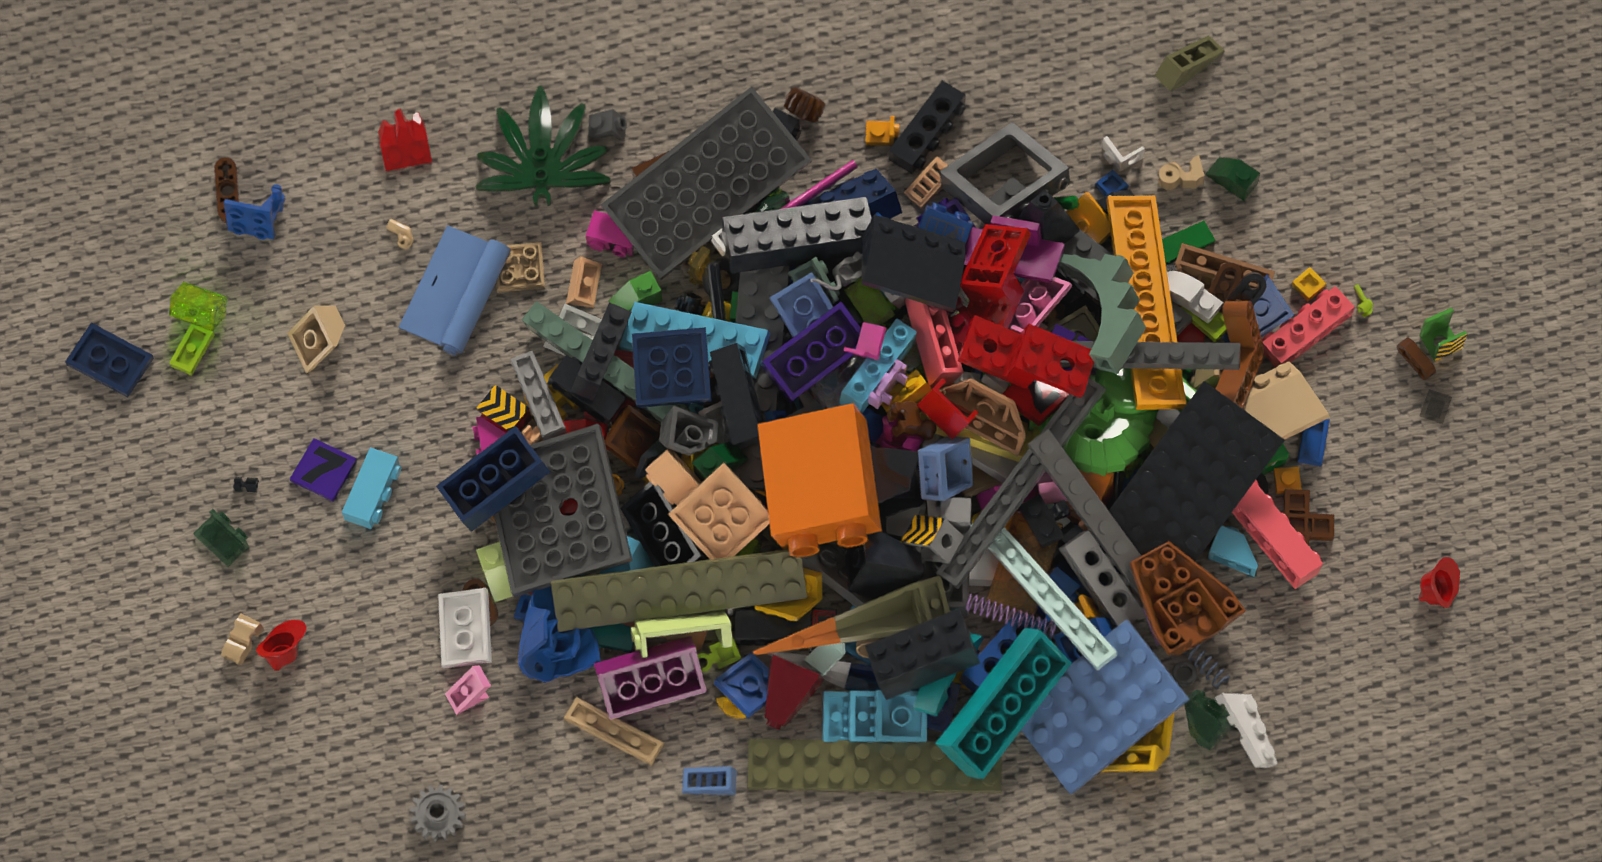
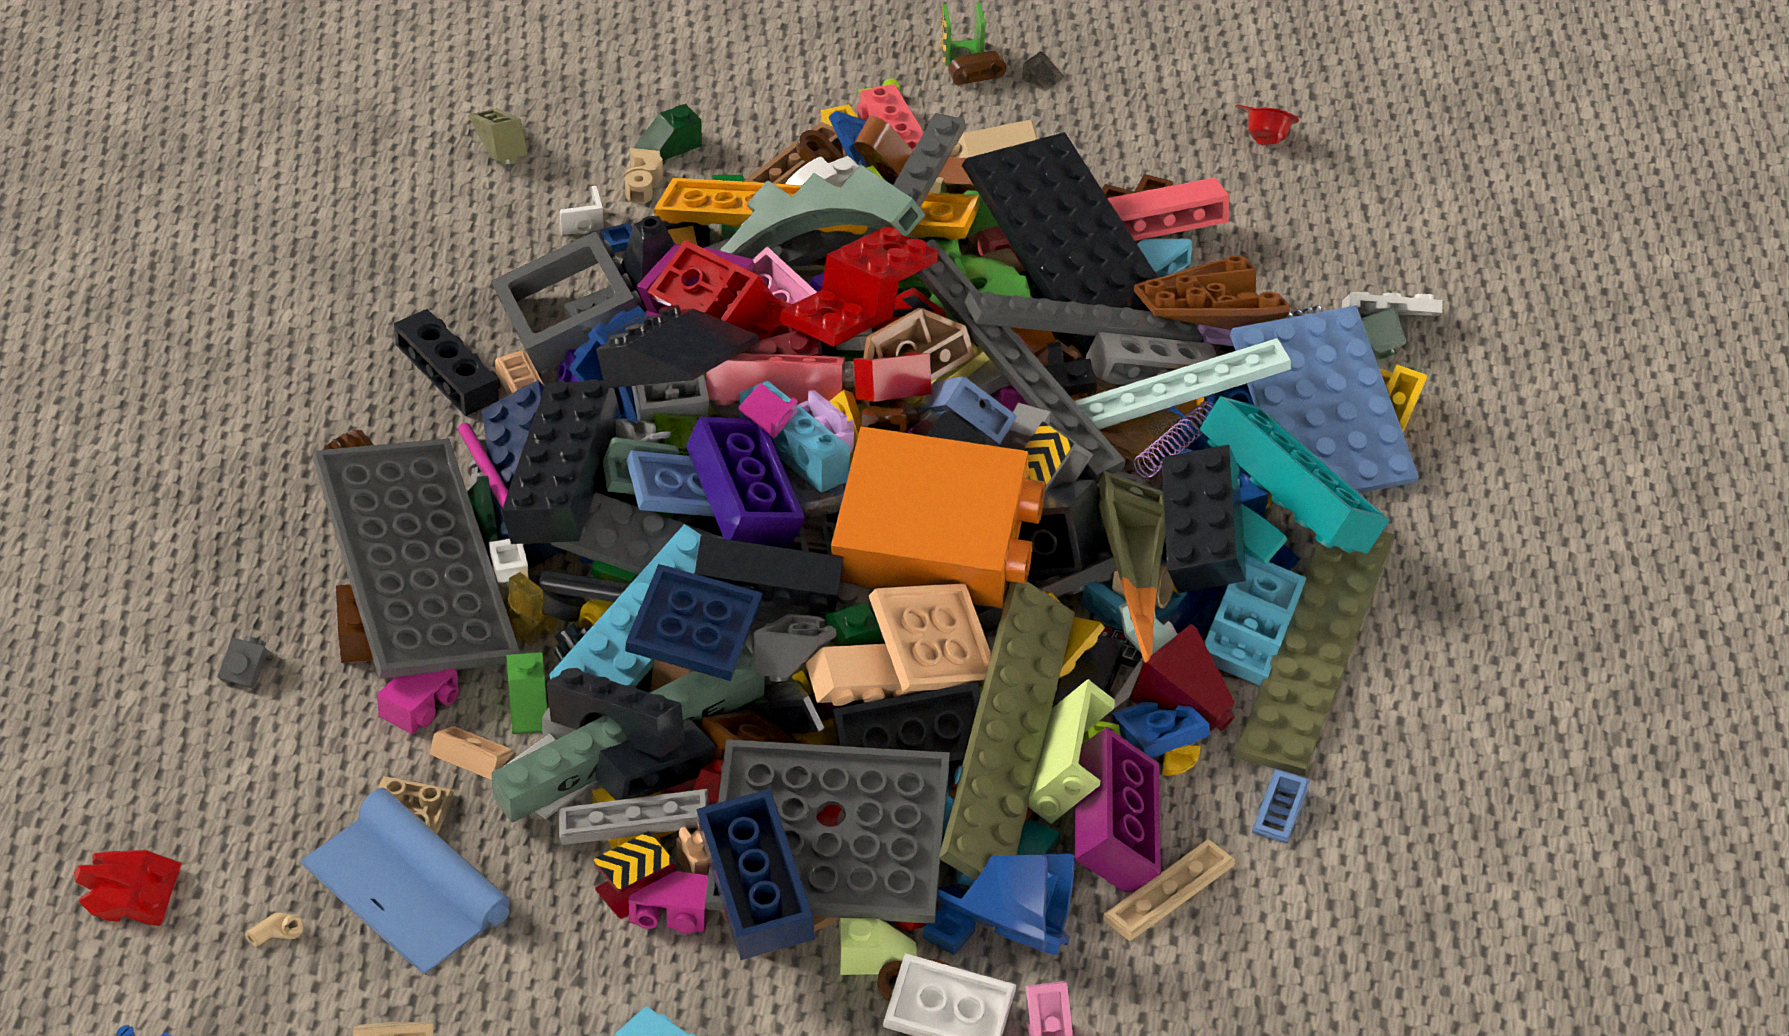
camera: 75 degrees left, 25 degrees down
dark green plant [476,86,611,207] -> none
light orange bracket [865,116,899,146] -> none
black plate [1226,272,1267,306] -> none

